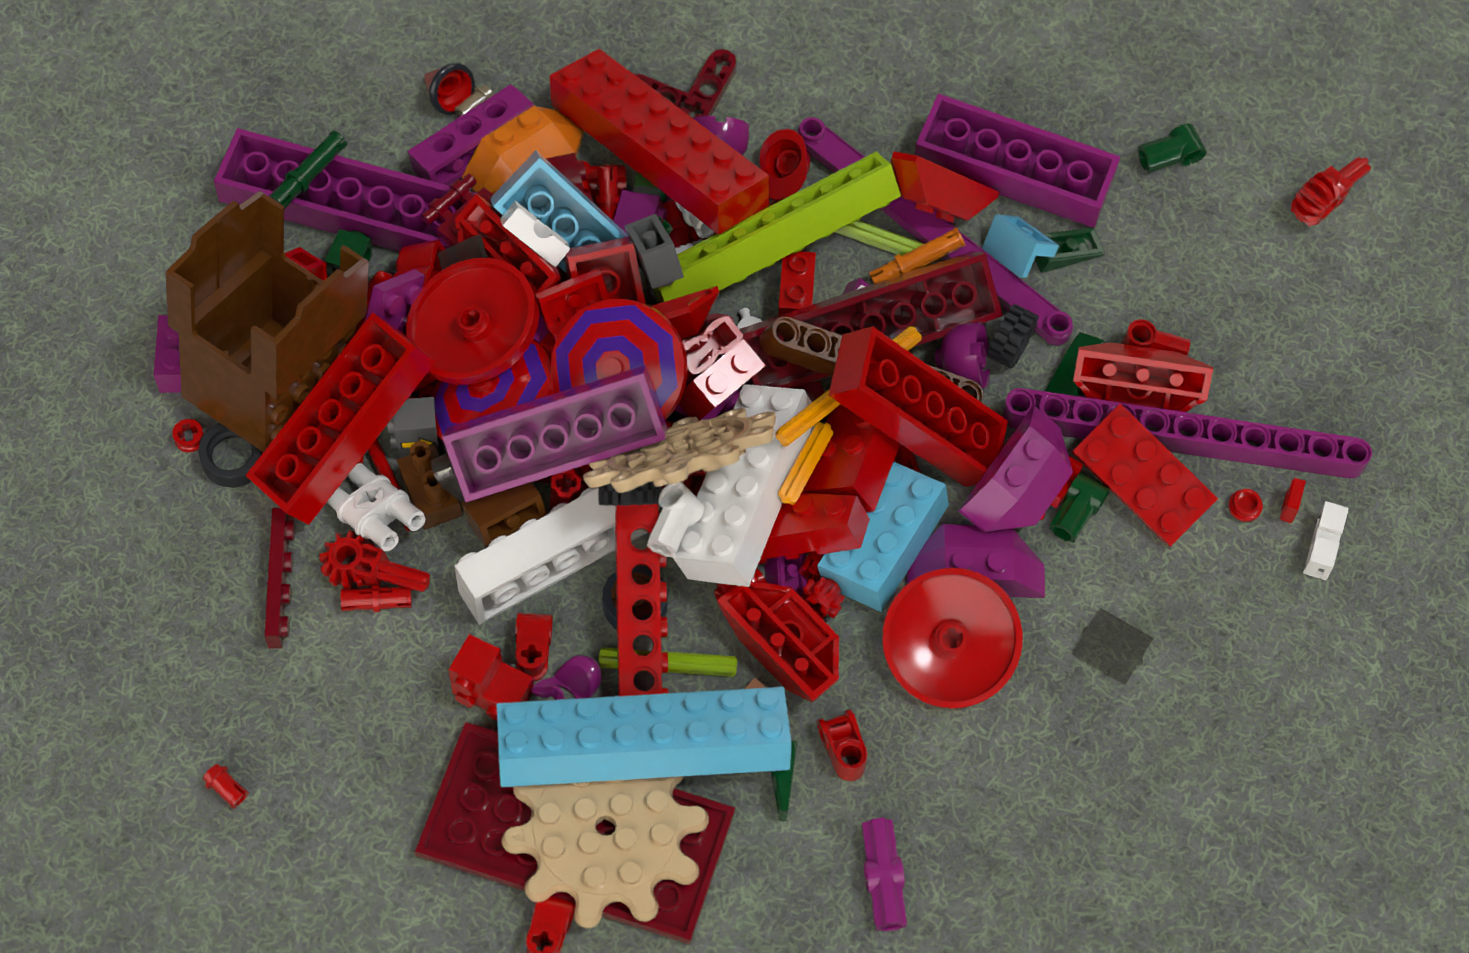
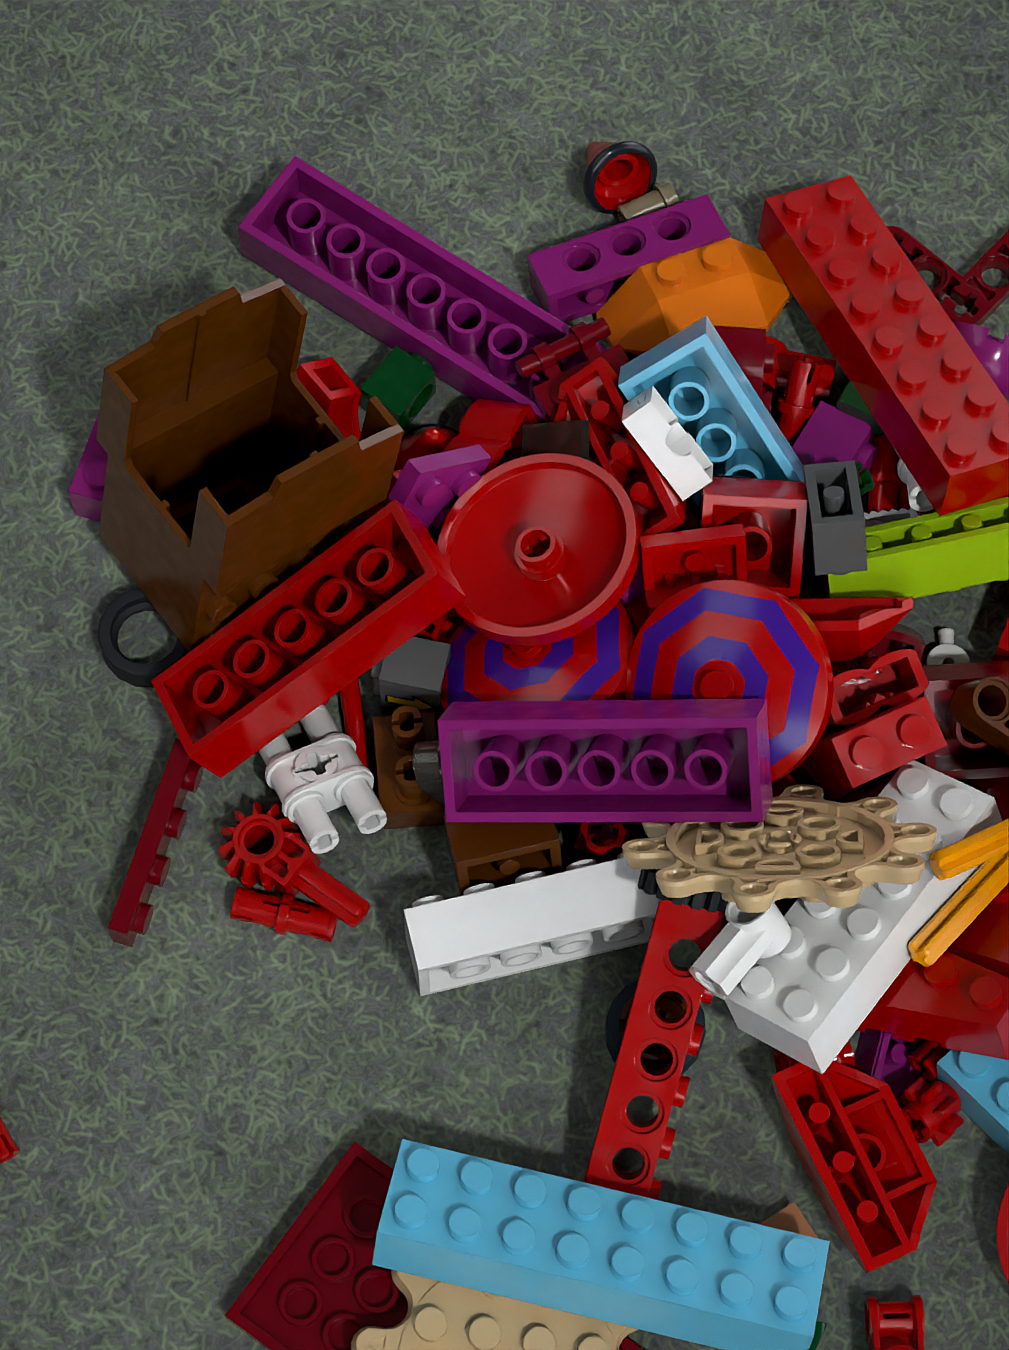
camera: 20 degrees right, 5 degrees up
red bush [172,419,204,453] -> none
dark green pin [269,131,348,210] -> none
red brick [448,634,534,722] -> none
red piece [515,613,553,682] -> none
magenta piece [531,655,601,700] -> none
lime axle [599,647,737,677] -> none

